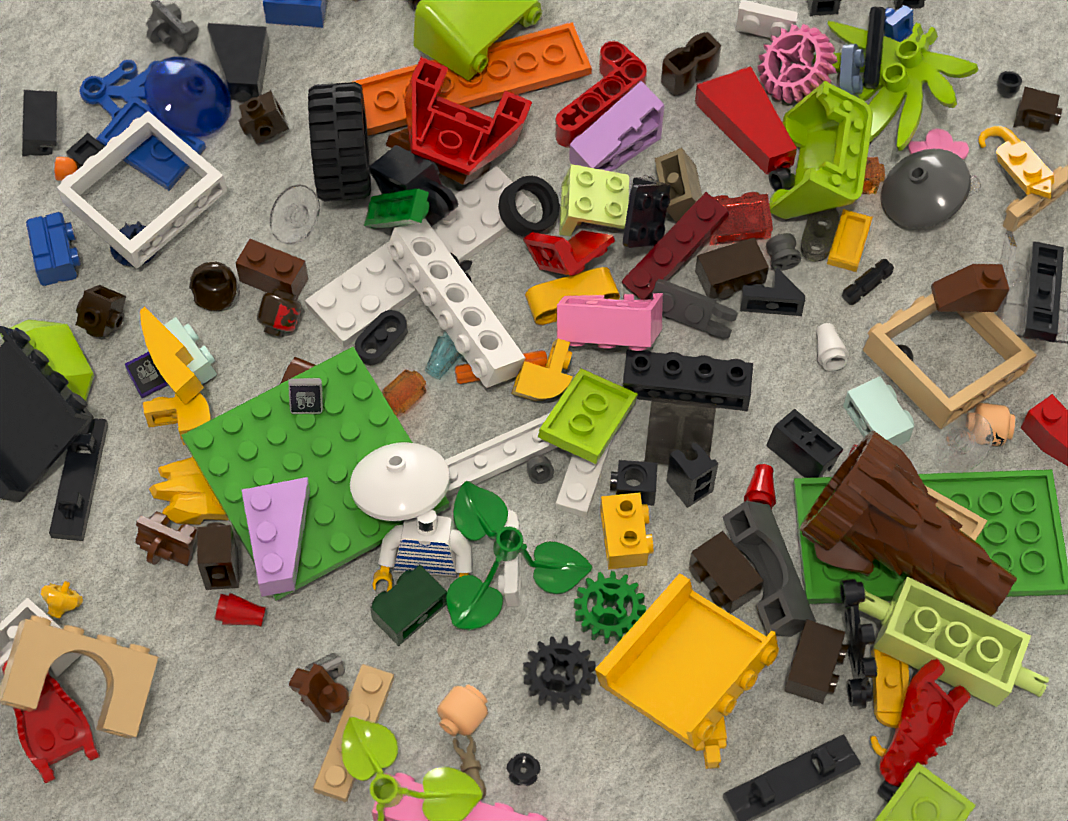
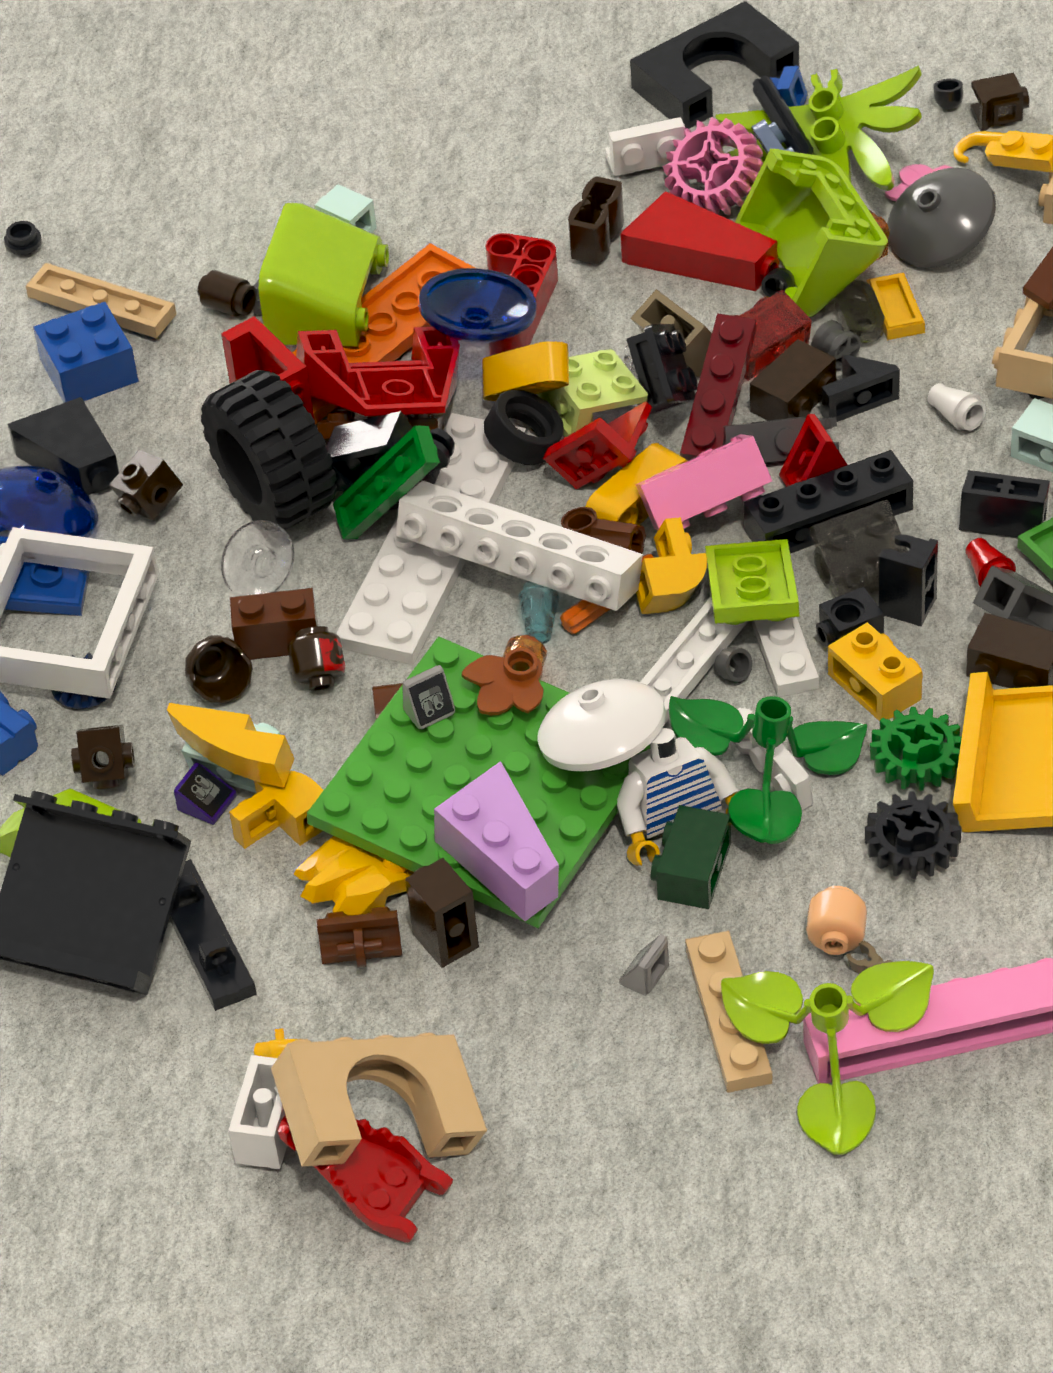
camera: 25 degrees left, 15 degrees down
red cone [214,593,266,627] -> none
reddish brown hips [289,664,349,723] -> none
black plate [355,310,407,365] -> none
black plate [506,753,541,786] -> none
lavender wedge [569,81,665,172] -> none
black axle [842,259,894,305] -> none
none -> red panel [221,316,314,418]
none -> clear blue dish [419,268,537,343]
none -> dark orange plate [462,648,544,715]
none -> yellow beam [482,341,569,401]
none -> reddish brown piece [561,507,646,554]
none -> red slope [779,414,848,487]

